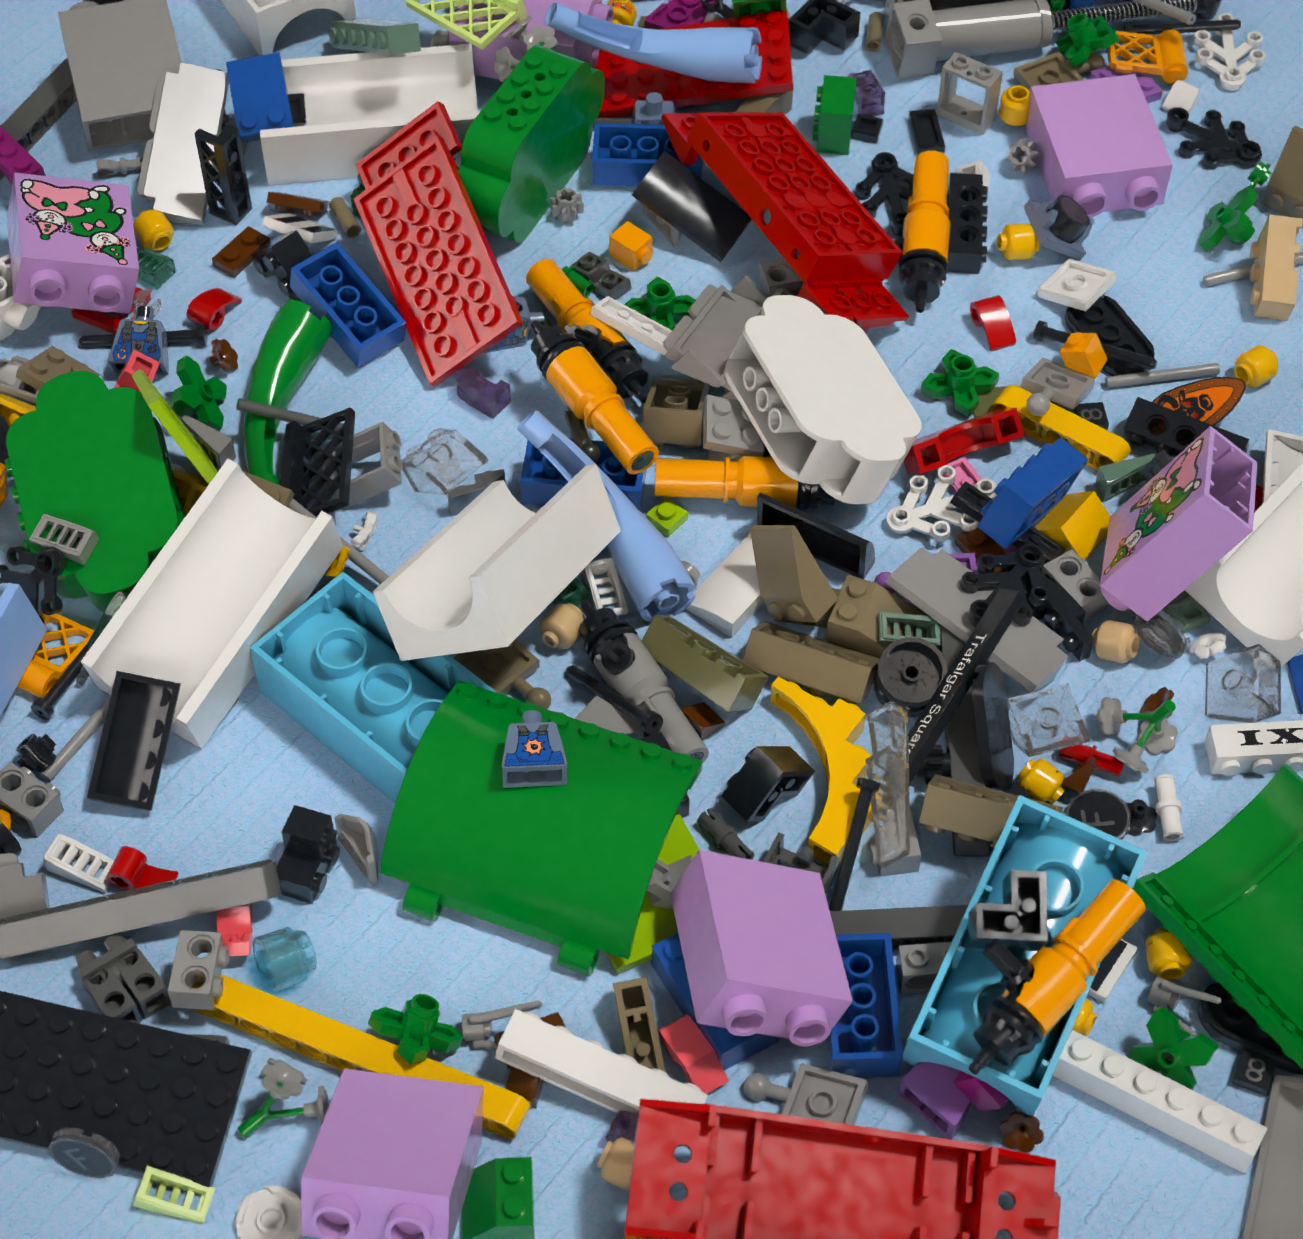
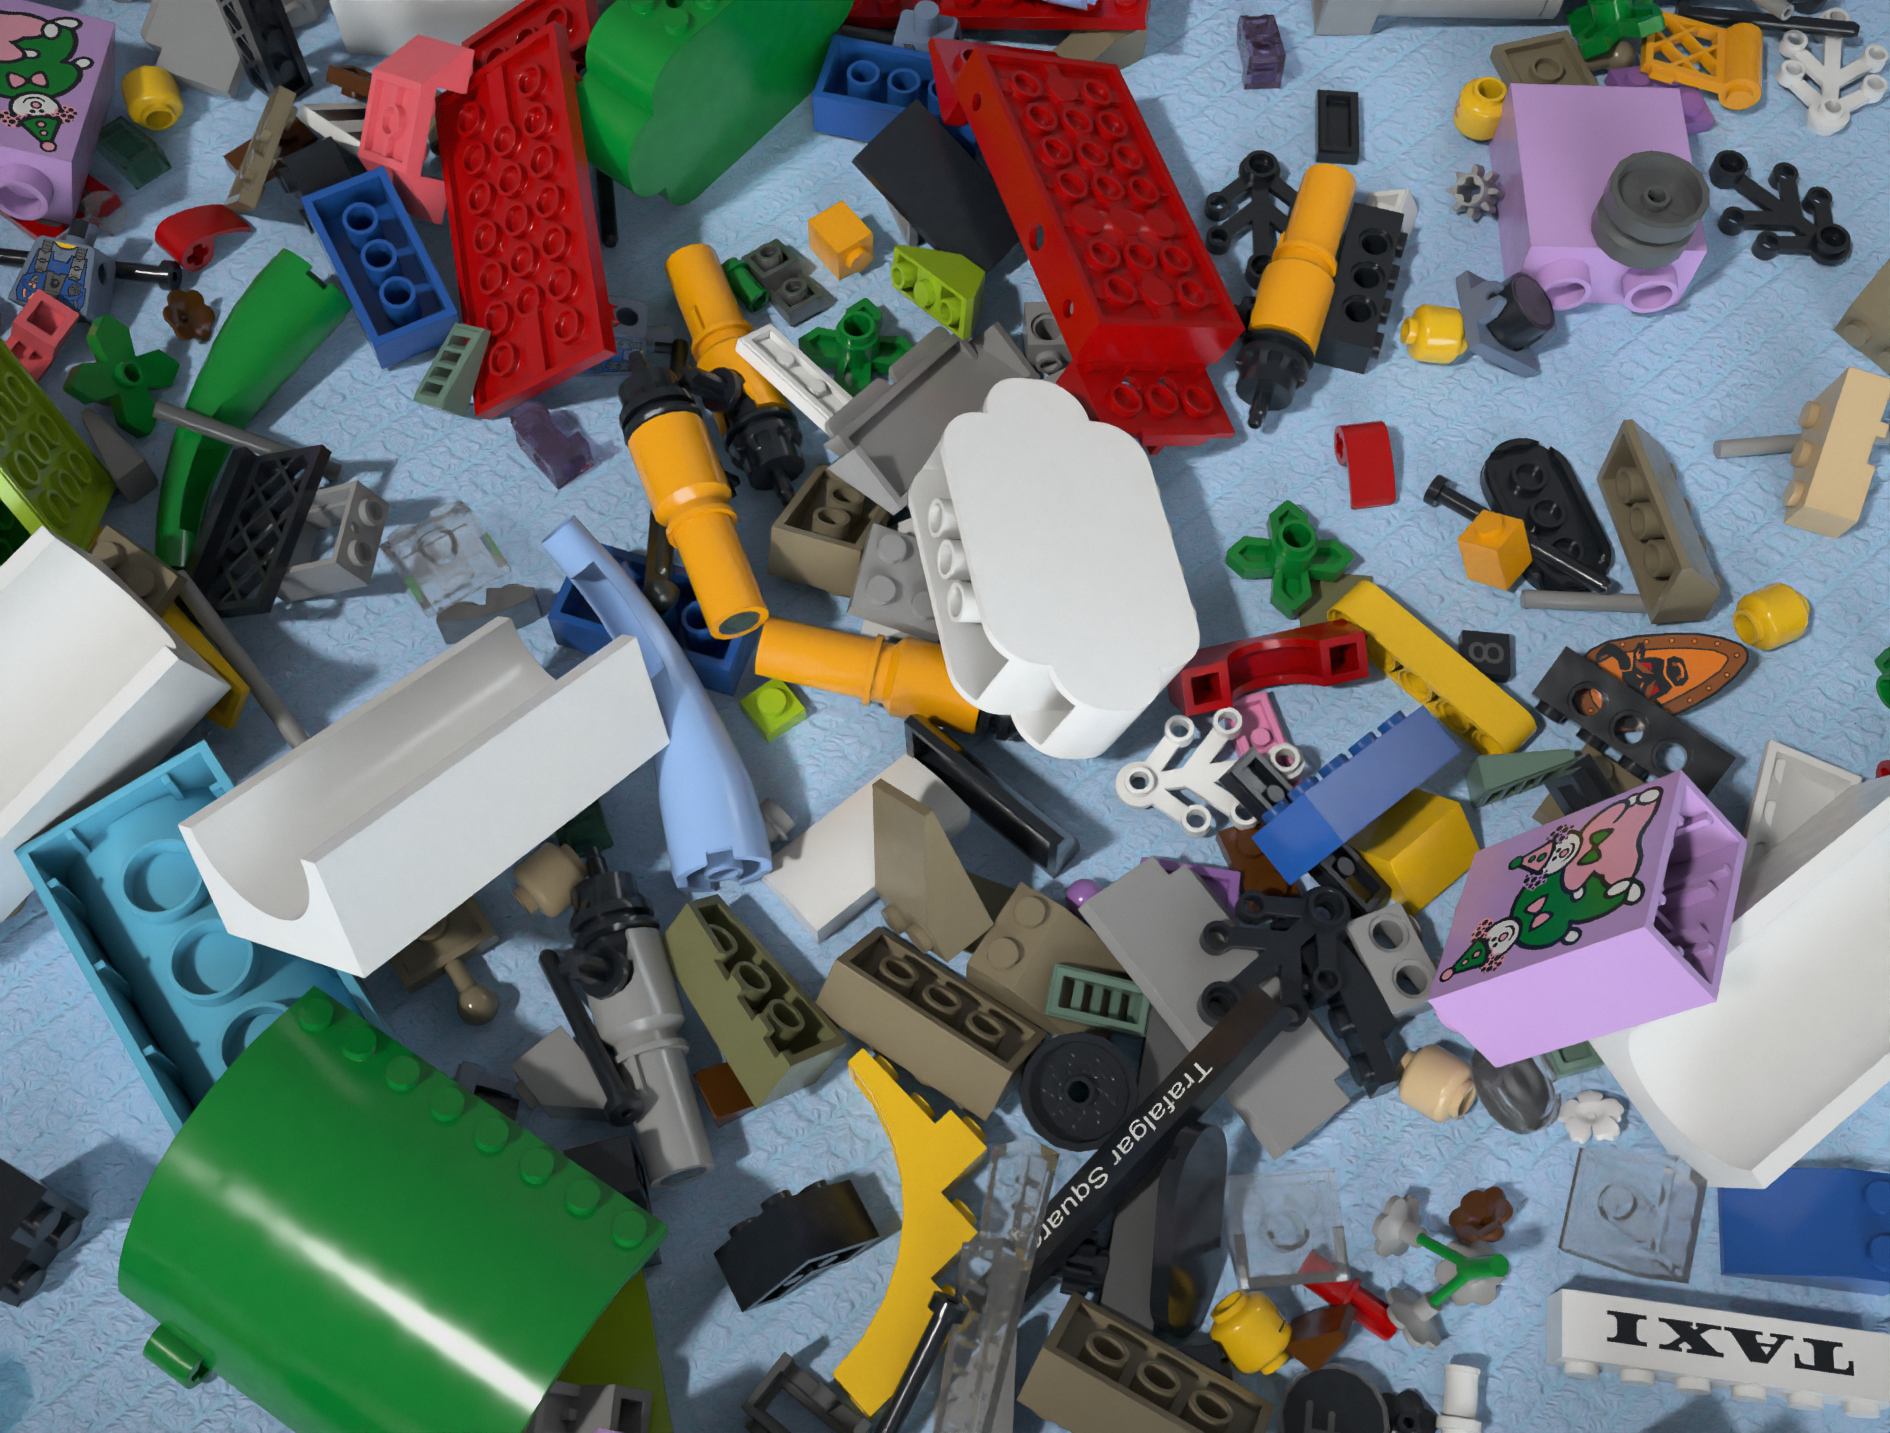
camera: 10 degrees right, 10 degrees up
light grey slope [334,814,378,887] -> none
white piece [349,510,378,550] -> none
sand blue torso [502,710,567,788] -> none
light grey gear [550,188,584,222] -> none
white slope [582,557,629,616] -> none
dark grey pin [697,808,755,860] -> none
green brick [812,75,856,155] -> none
black tile [851,114,883,144] -> none
light grey window [936,52,1003,135] -> none
light grey plate [1020,358,1096,416] -> none
white tile [1037,259,1117,311] -> none
white slope [1161,80,1200,113] -> none
green plant [1198,186,1258,252] -> none
green plate [1247,161,1272,189] -> none
none -> dark tan wing [224,85,298,214]
none -> coral slope [358,34,475,225]
none -> sand green slope [413,322,491,417]
none -> lime slope [890,245,986,340]
none -> dark grey wheel [1591,150,1710,270]
none -> dark tan slope [1596,419,1721,624]

